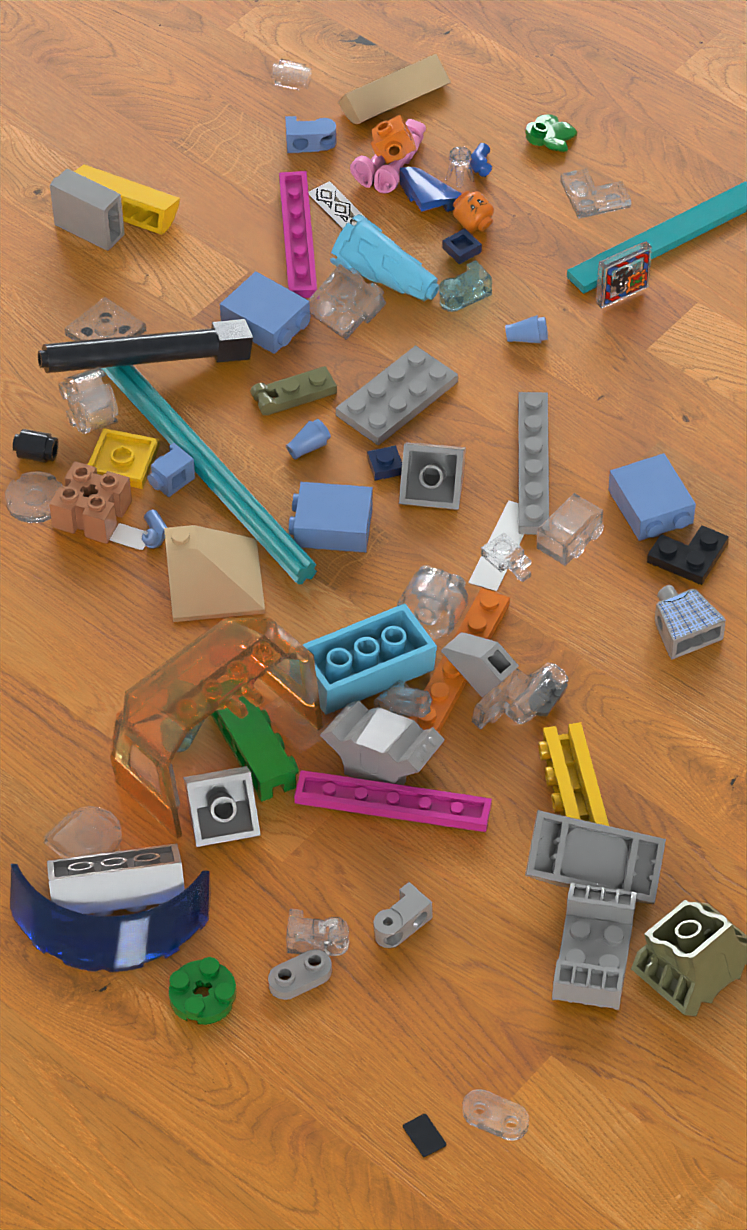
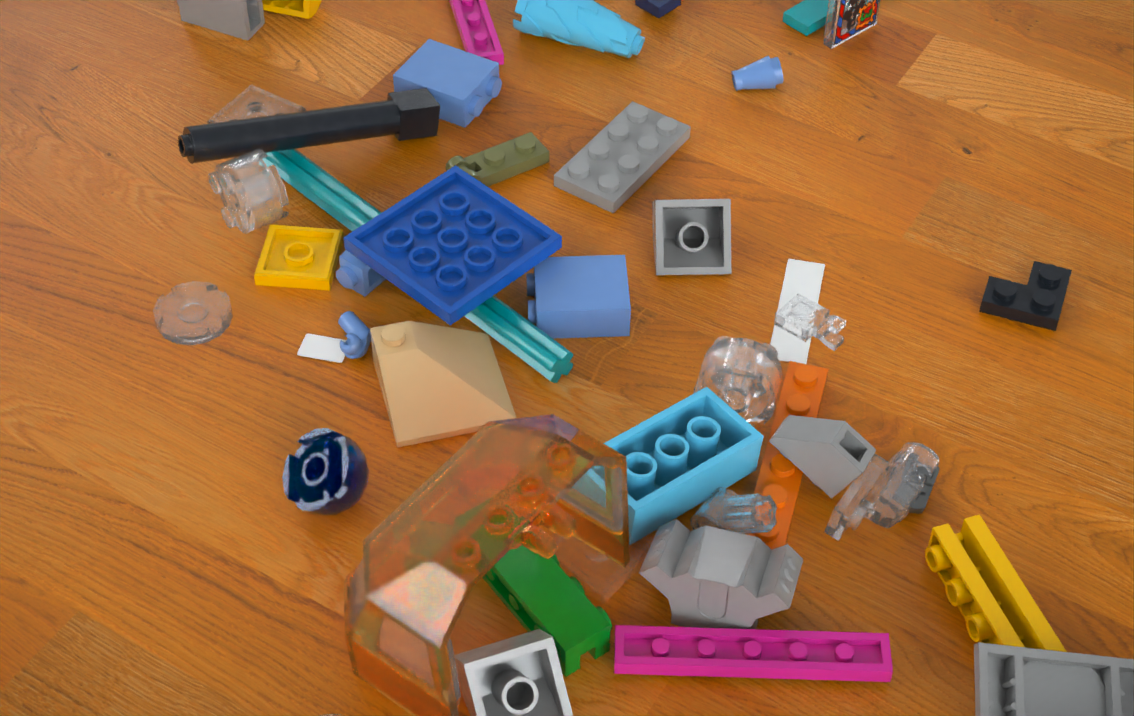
camera: 10 degrees left, 5 degrees down
black brick [13,429,59,463] -> none
nougat brick [49,461,132,544] -> none
medium blue cone [286,419,331,459] -> none
clear plate [308,264,386,340] -> none
dark blue plate [367,445,402,481] -> none
clear light blue leg [439,260,492,312] -> none
light grey plate [518,392,549,535] -> none
clear brick [537,493,604,566] -> none
medium blue brick [608,453,696,541] -> none
light grey torso [655,585,726,660] -> none
none -> clear blue cylinder [282,428,369,516]
none -> blue plate [343,165,562,326]

